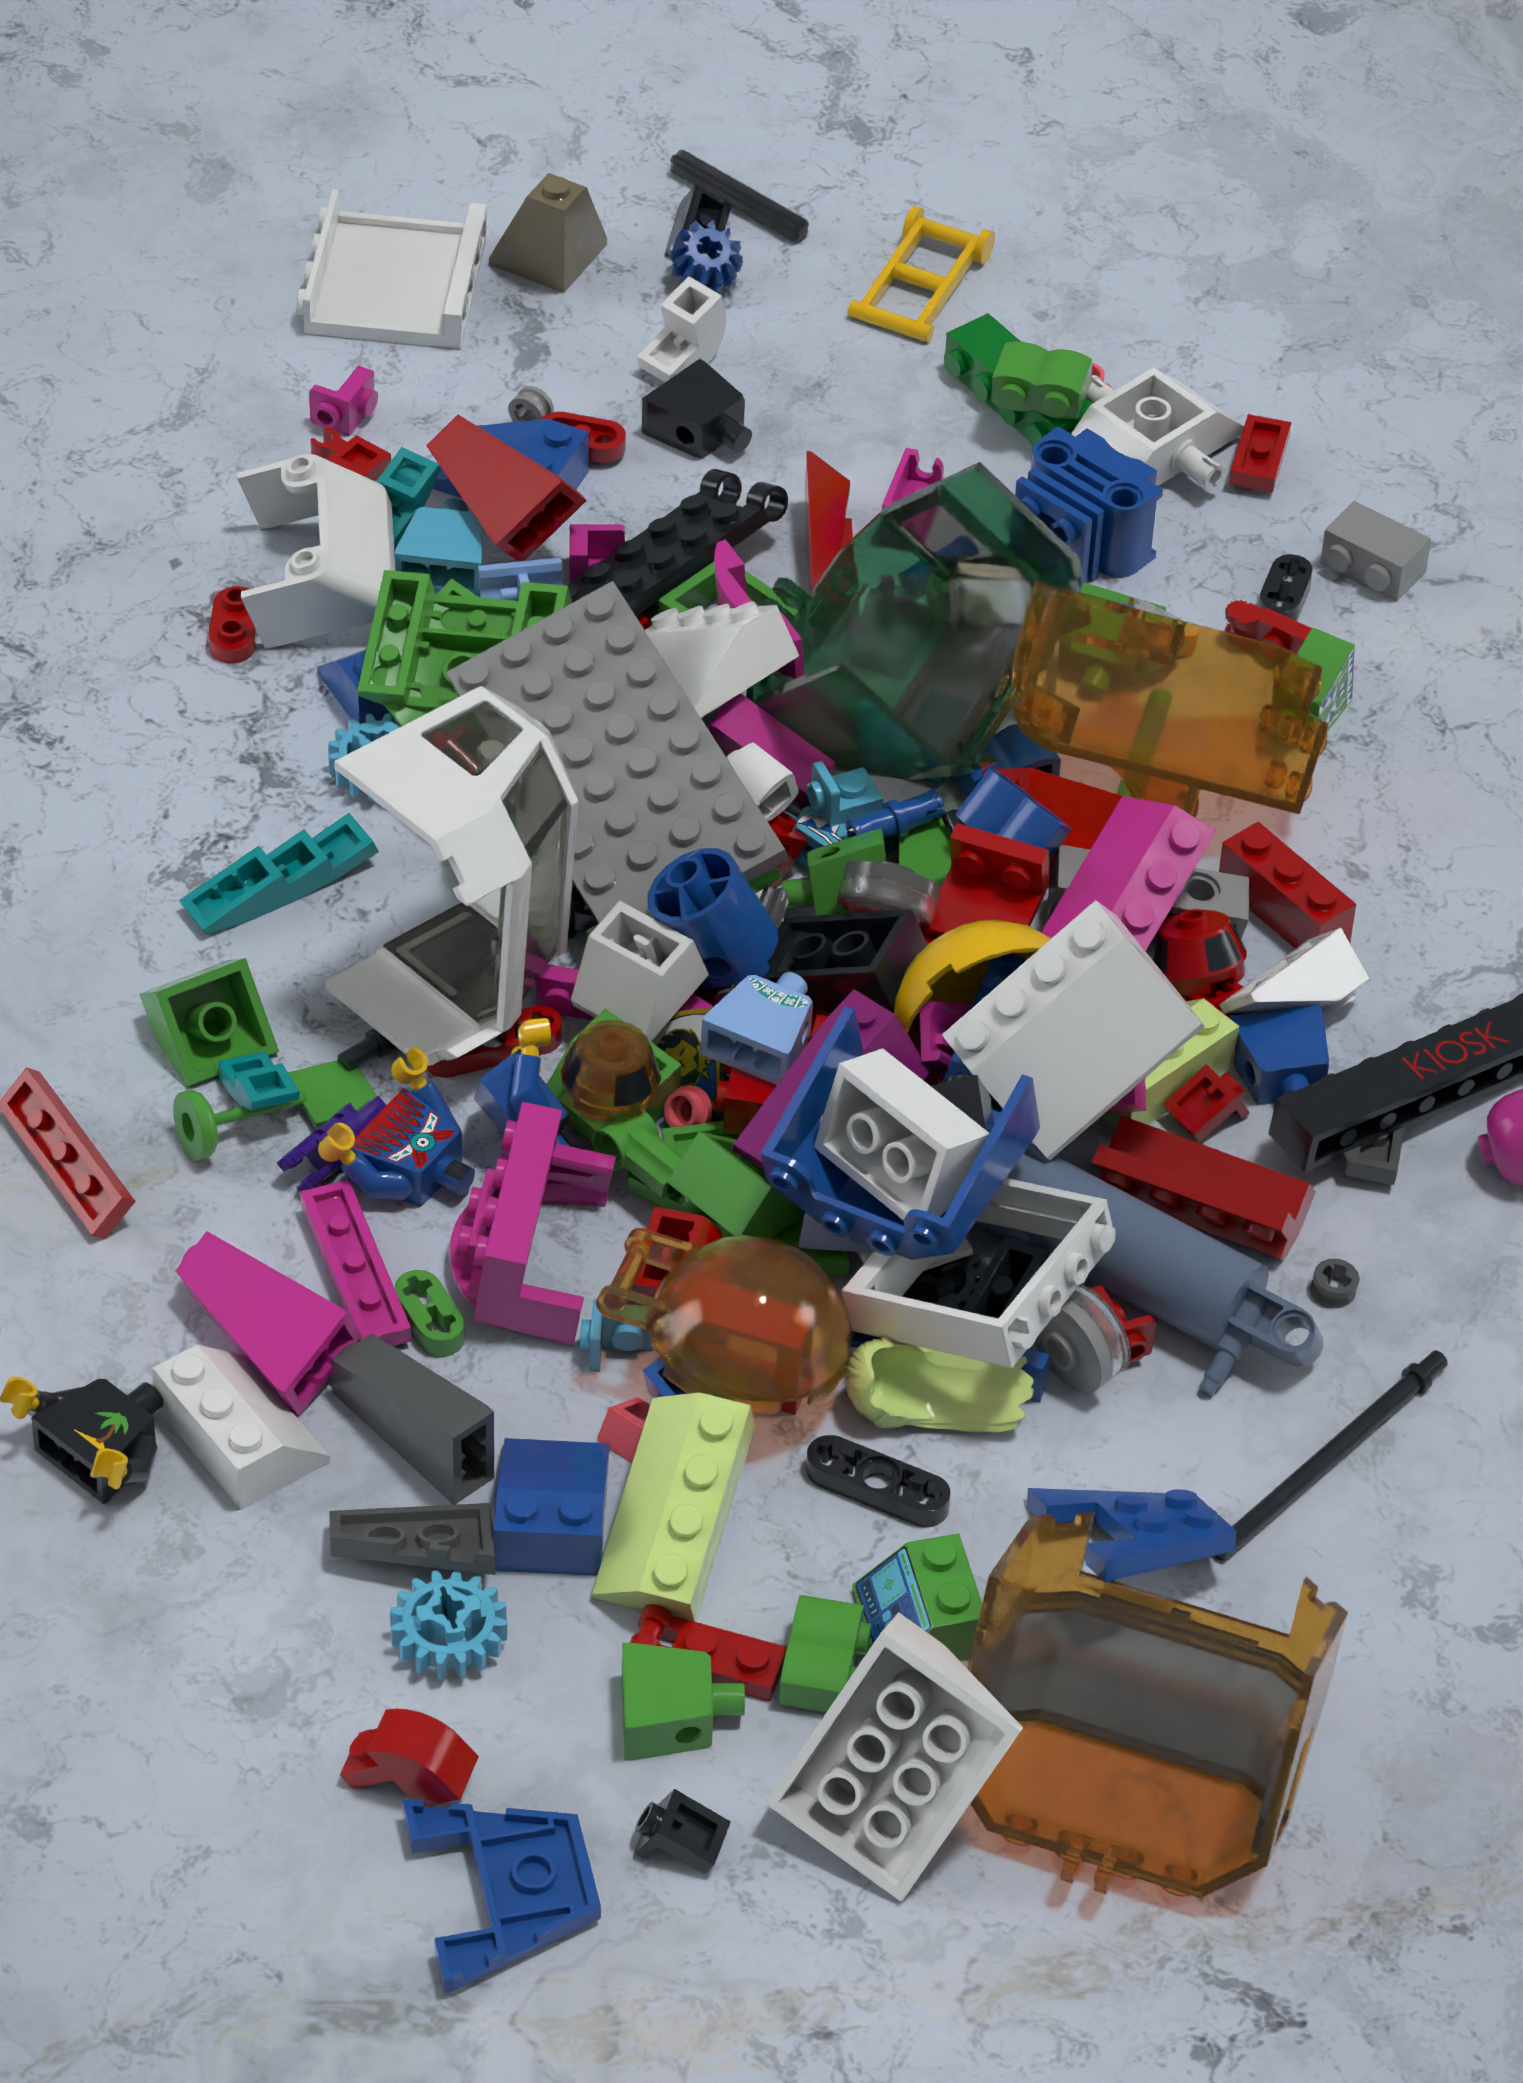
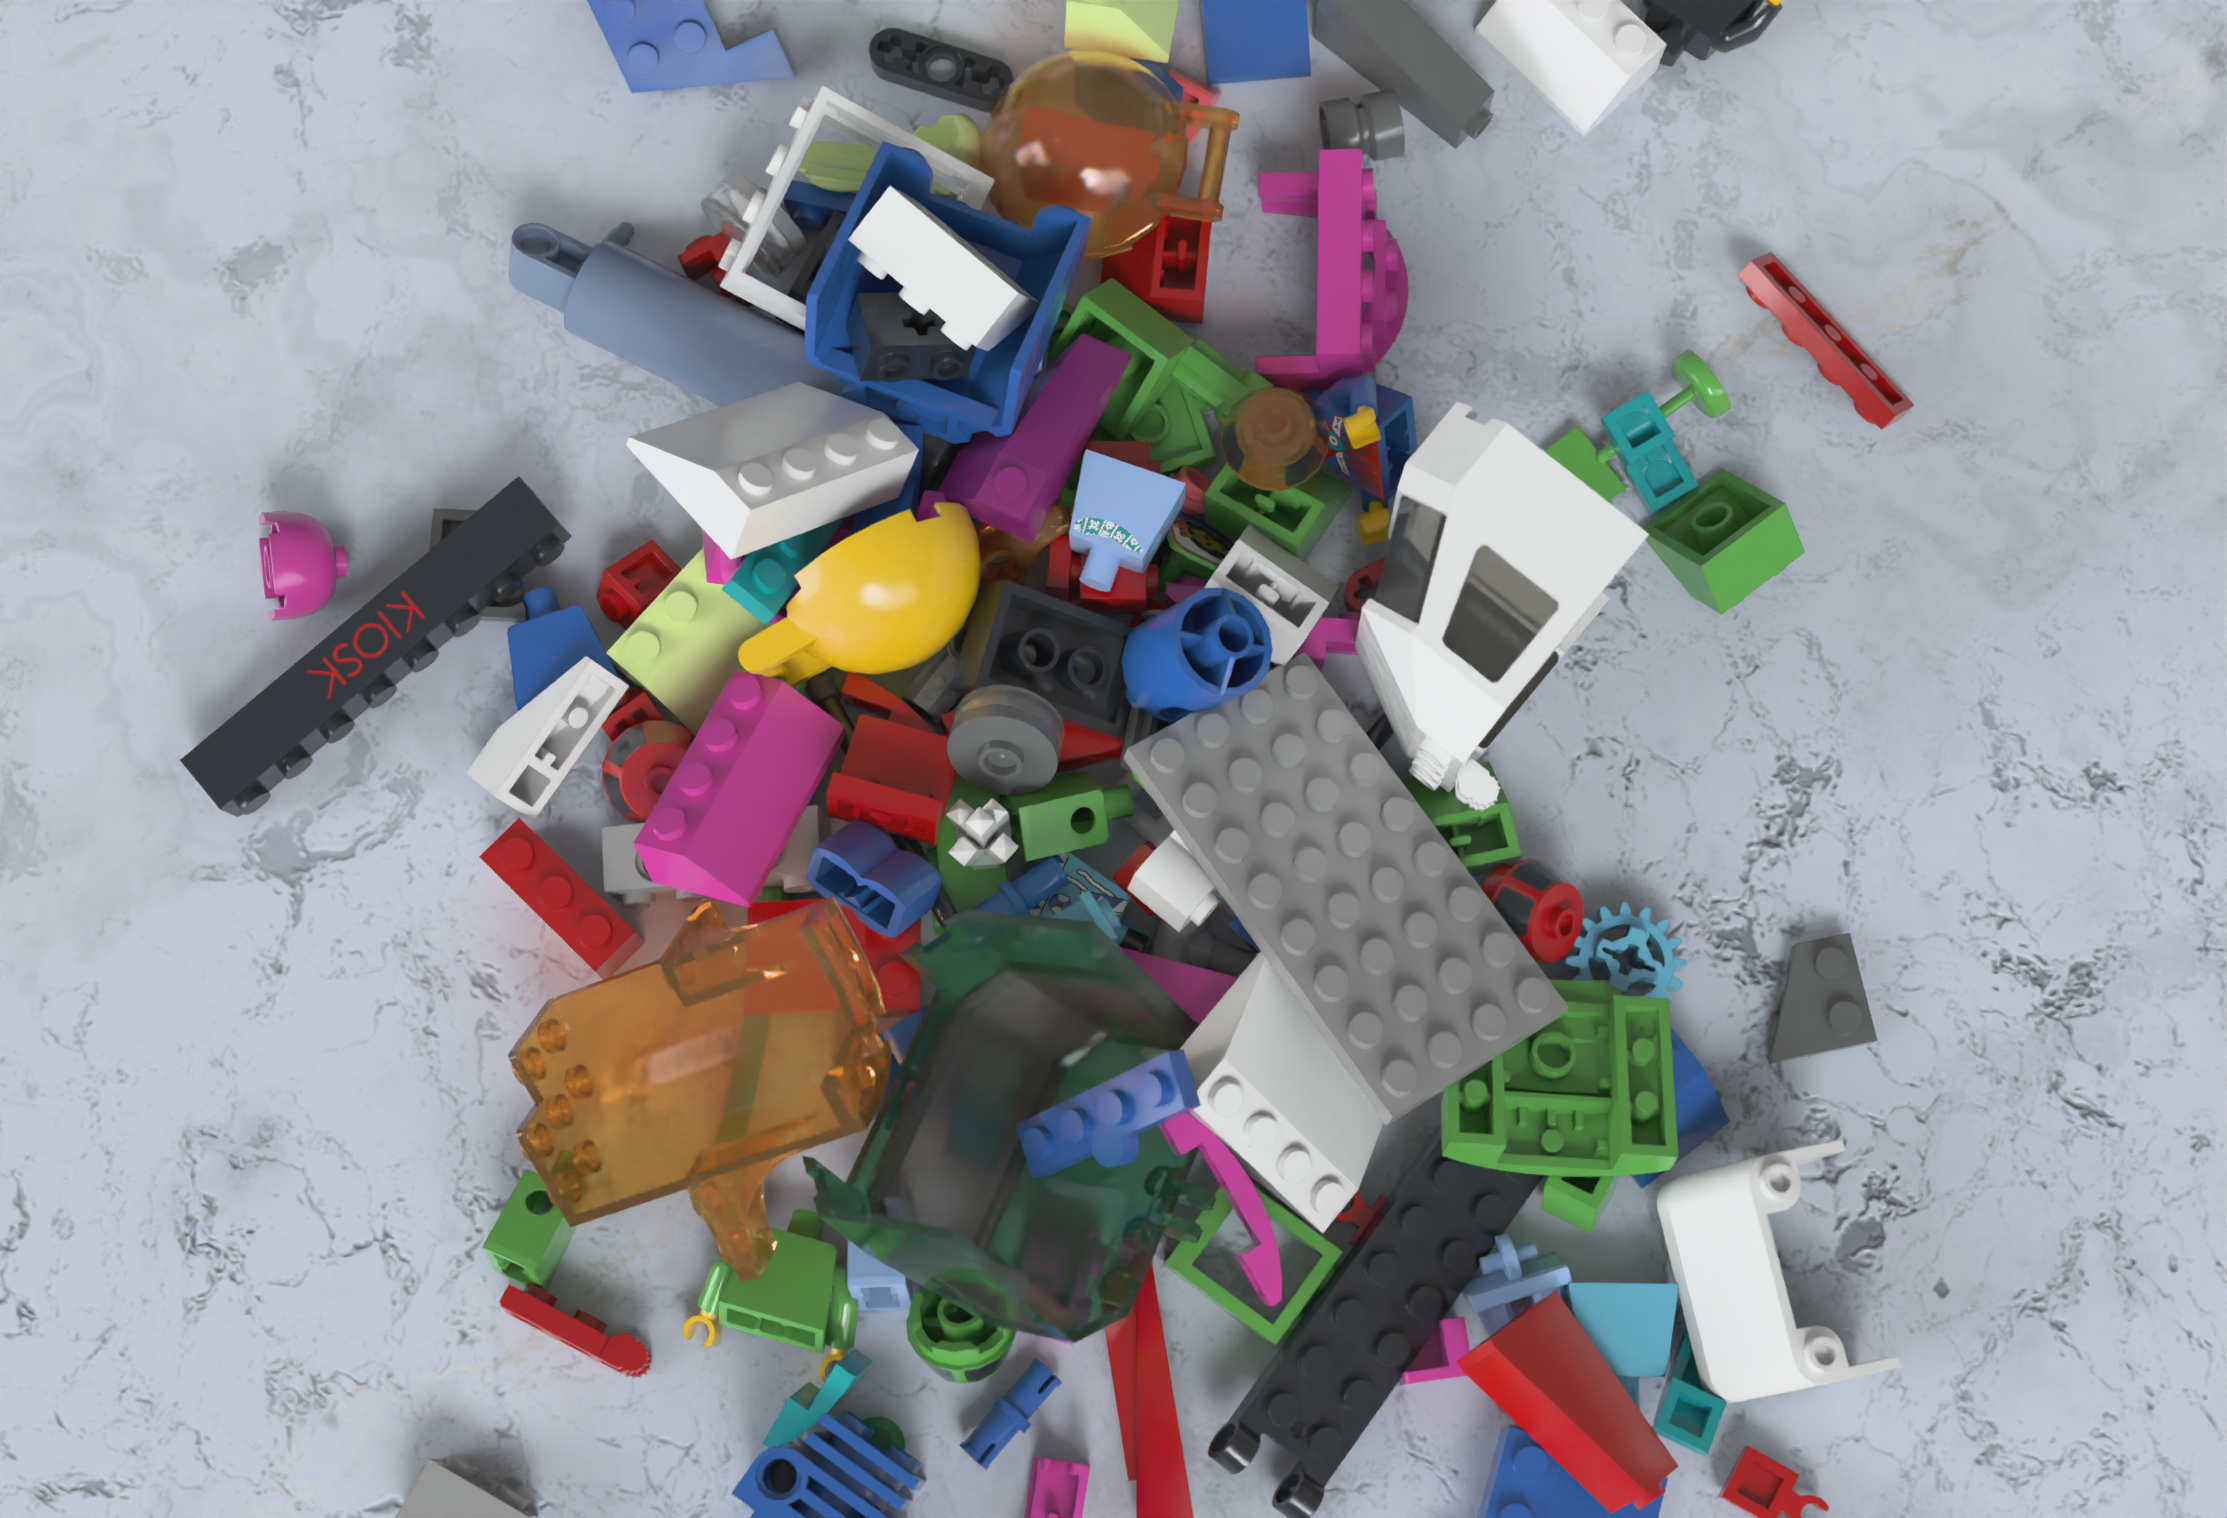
camera: 175 degrees right, 30 degrees up
dark pink slope [175,1231,362,1417] -> none
teal slope [179,813,379,935] -> none
red plate [209,586,258,663] -> none
dark purple hinge [277,1096,386,1192] -> none
dark pink plate [300,1179,411,1346] -> none
torso [318,1047,475,1206] -> none
bright green beam [395,1270,465,1357] -> none
medium azure bracket [580,1299,656,1370] -> none
red brick [1092,1115,1316,1260] -> none
black bar [1215,1350,1448,1561] -> none
black beam [1259,554,1313,621] -> none
dark grey bush [1310,1259,1360,1308] -> none
none -> teal slope [762,1349,874,1448]
none -> white rock [946,798,1019,870]
none -> blue hinge [1016,1050,1201,1179]
none -> dark grey wheel [1319,89,1405,161]
none -> dark grey wing [1767,933,1878,1064]

